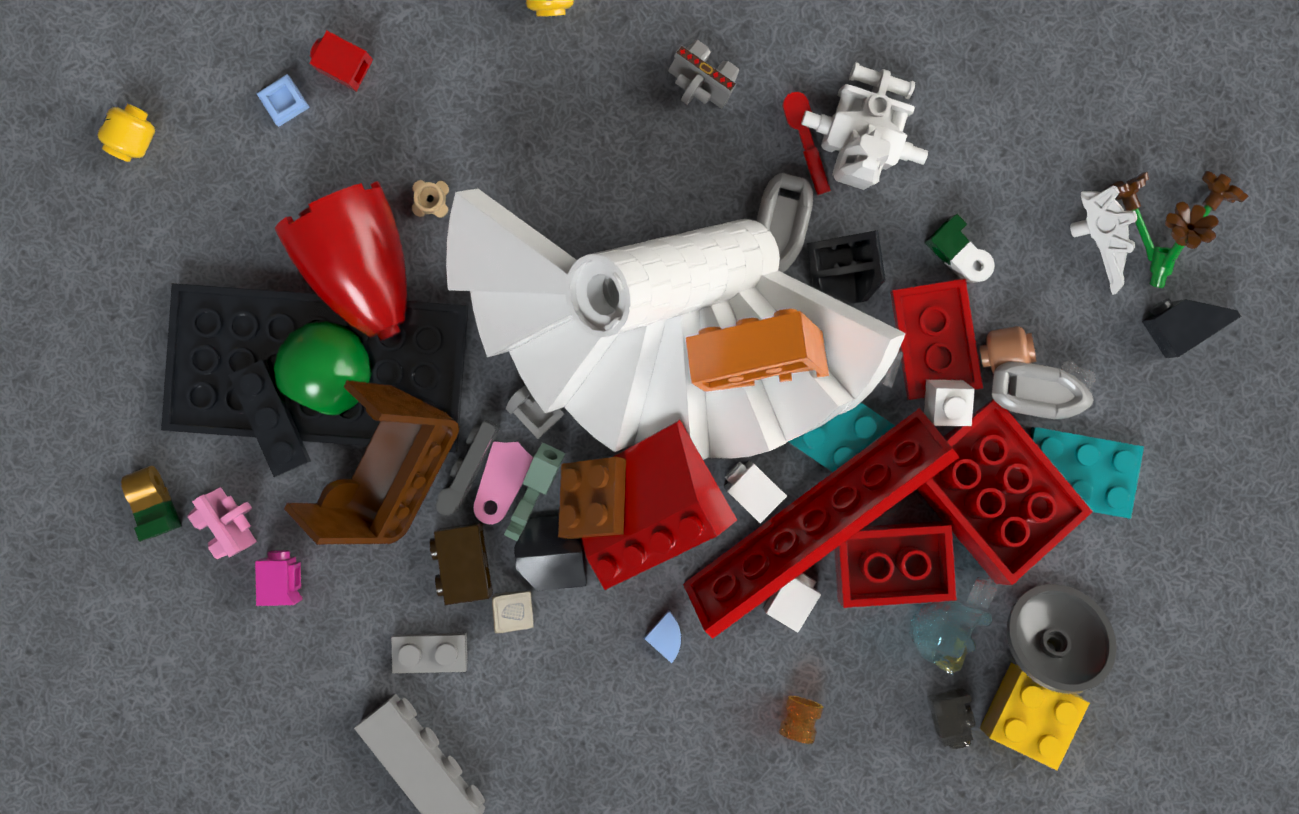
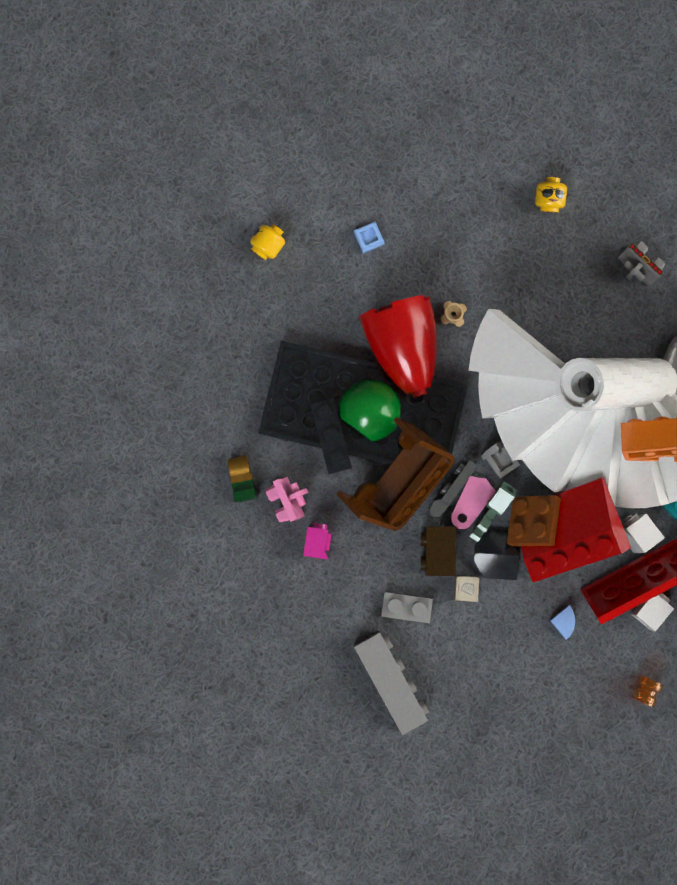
camera: 15 degrees right, 5 degrees down
red brick [309,30,373,92] -> none

